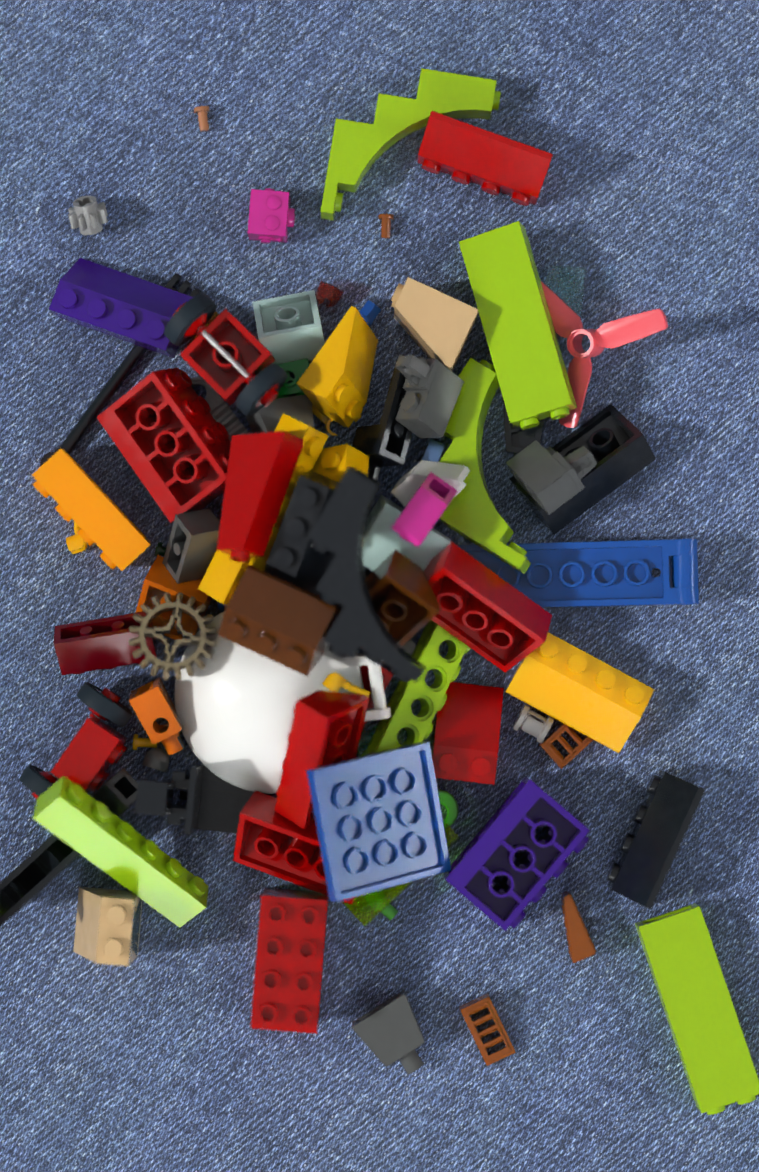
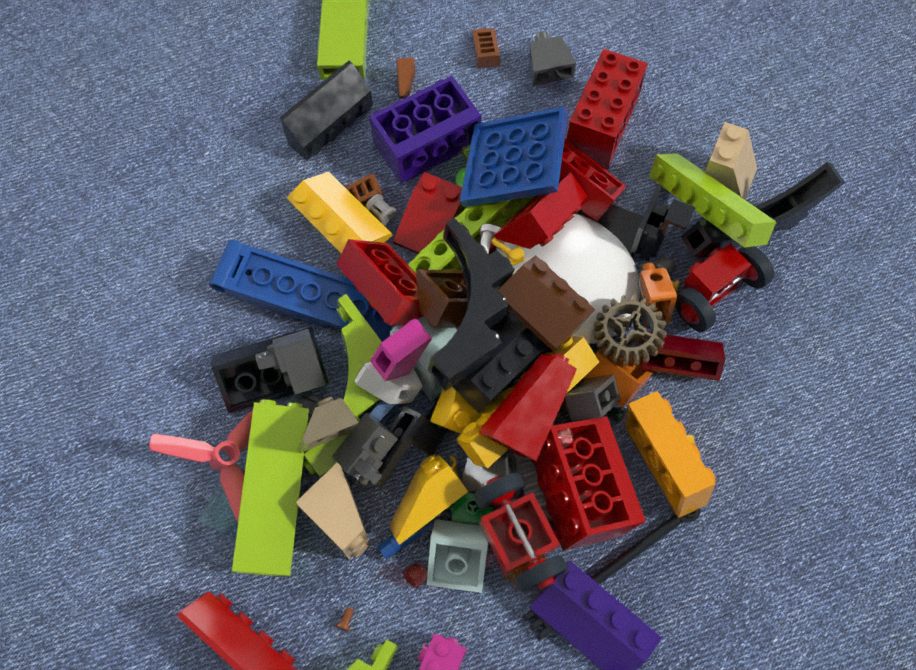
camera: 160 degrees left, 20 degrees down
none -> dark tan slope [298,397,358,453]

